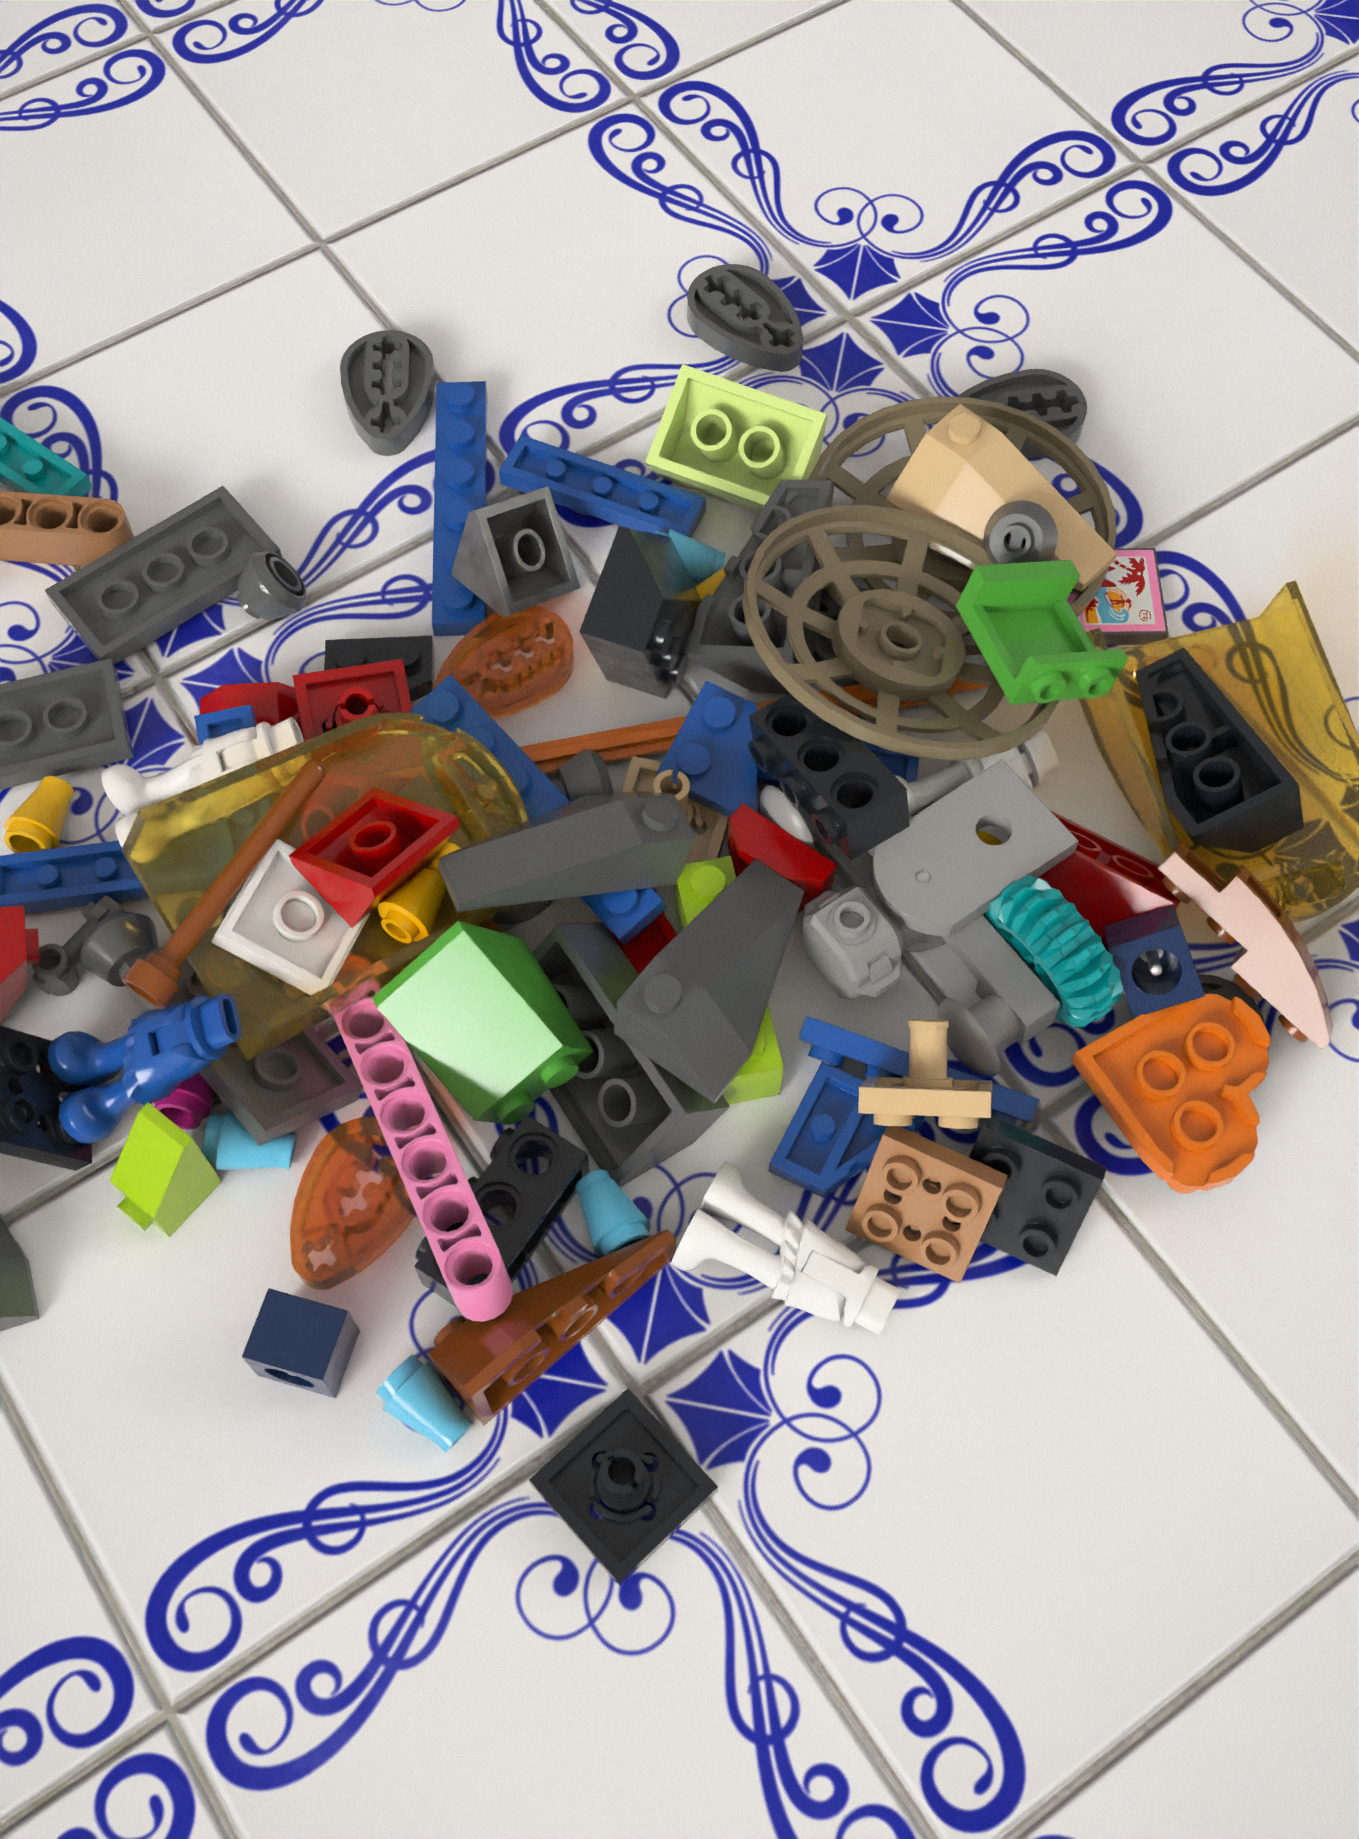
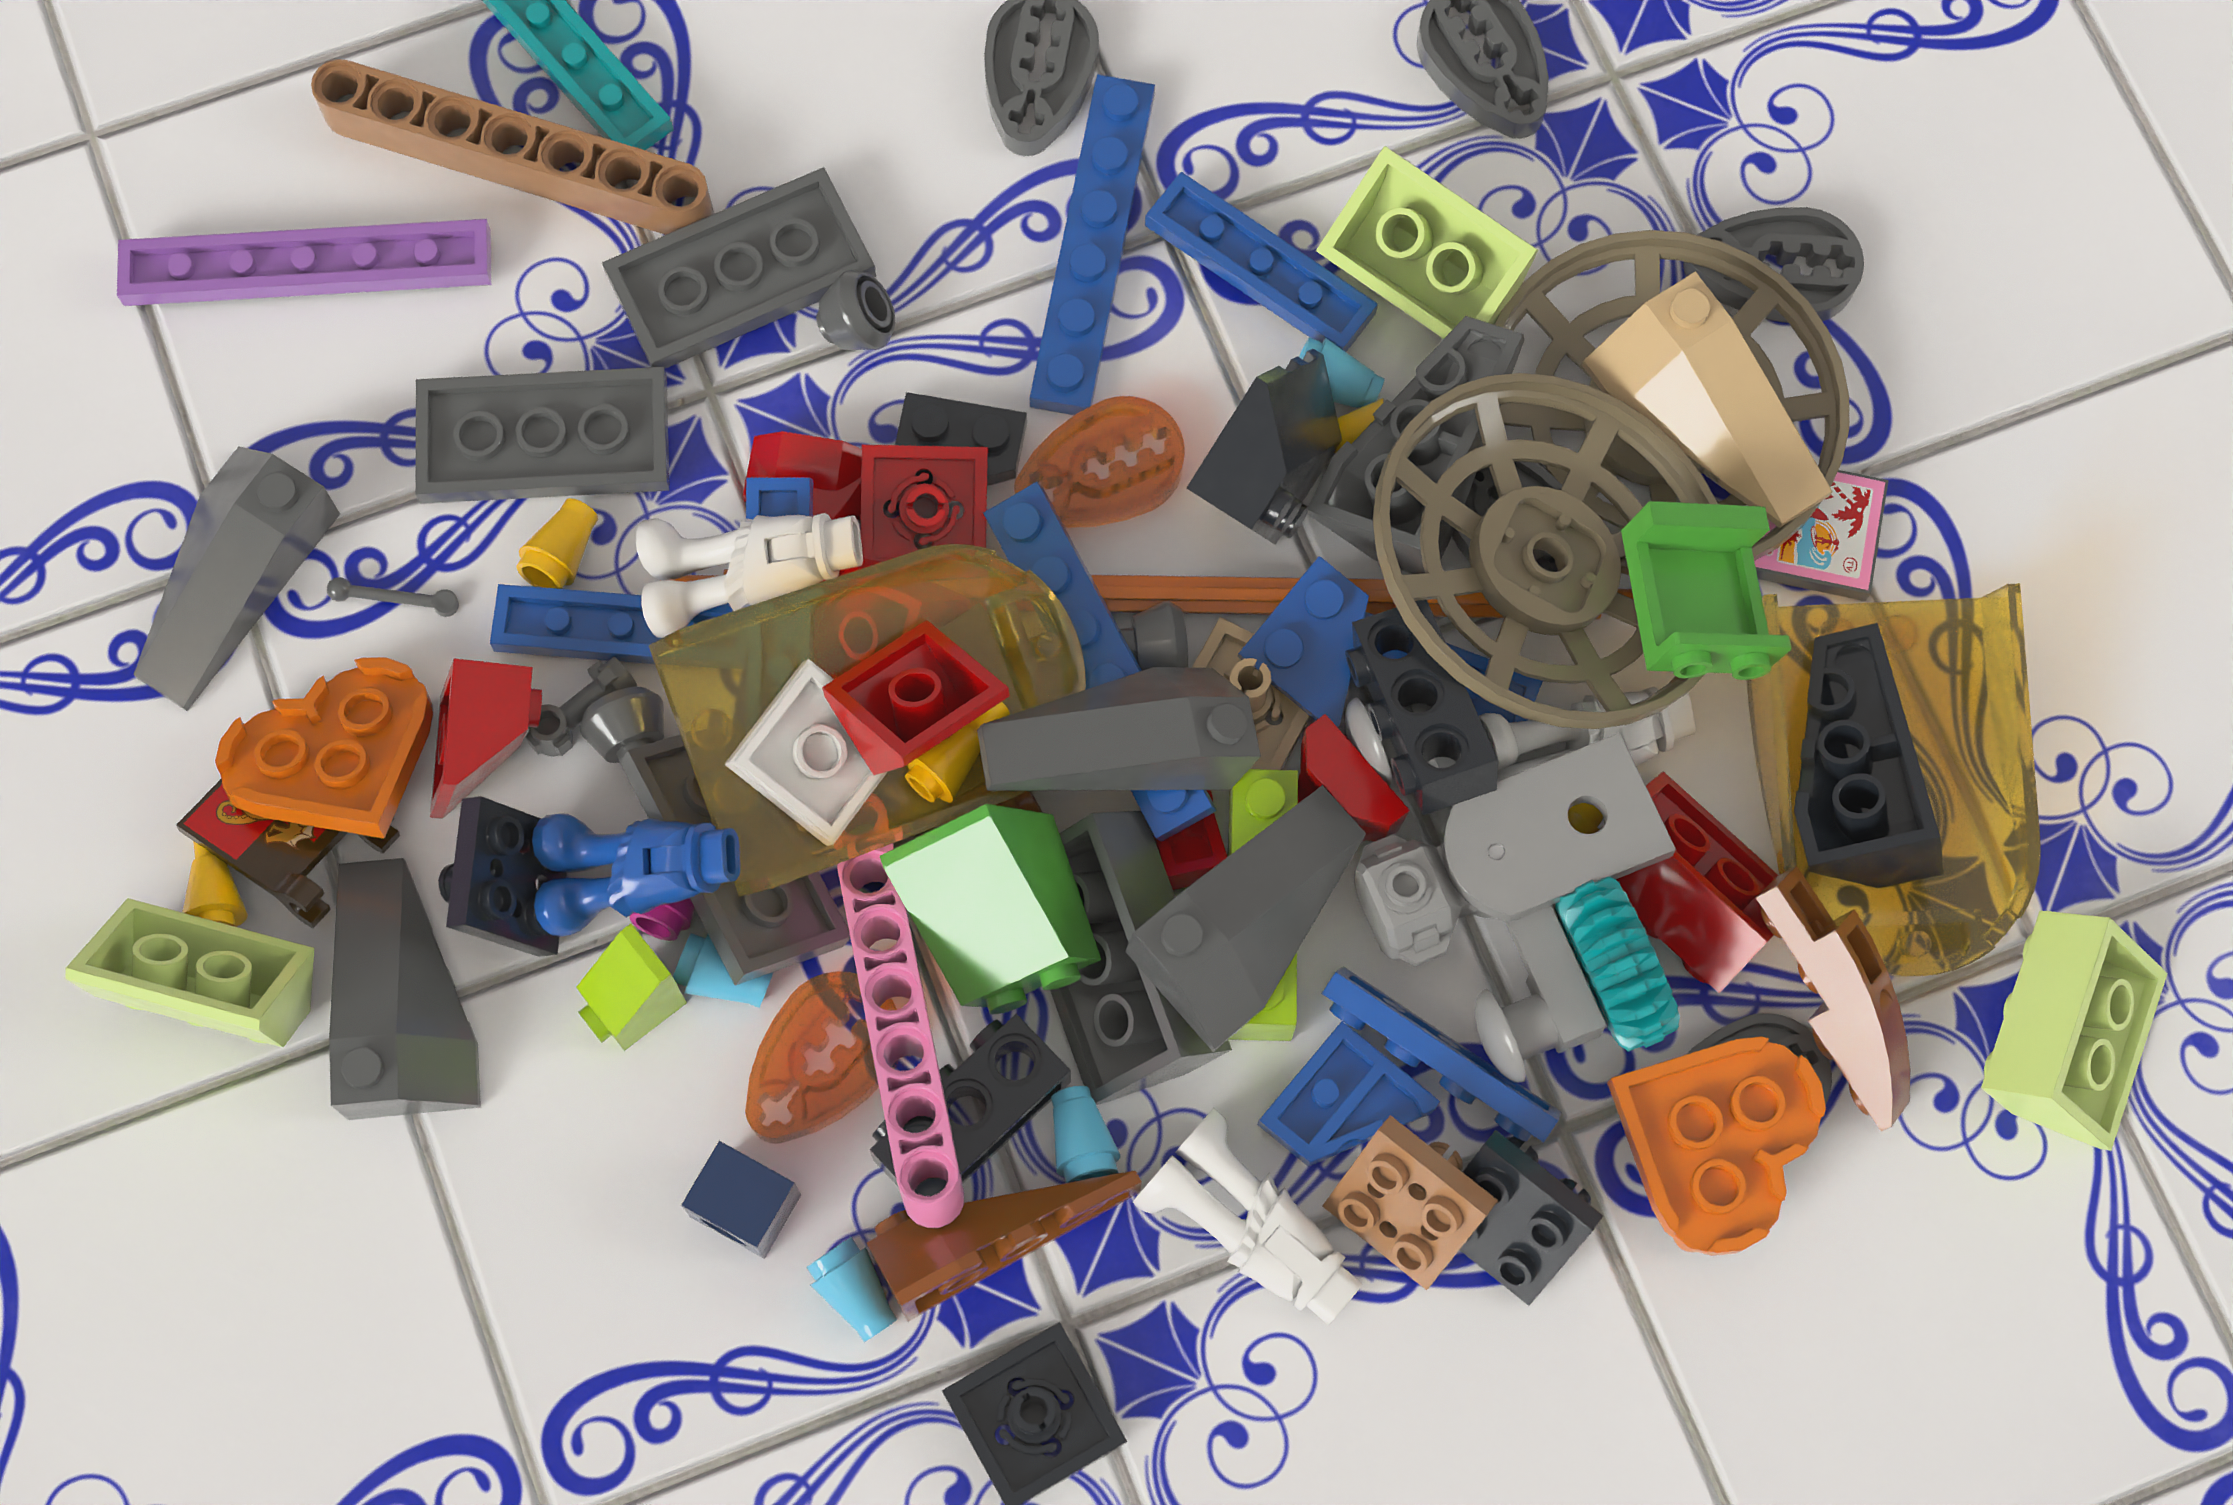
camera: 10 degrees right, 10 degrees up
dark orange piece [121,759,326,1009] -> none
flat silver slope [451,486,581,617] -> none
tan plate [858,1019,993,1129] -> none
dark grey cone [983,500,1058,564] -> none
dark blue piece [1104,904,1205,1018] -> none

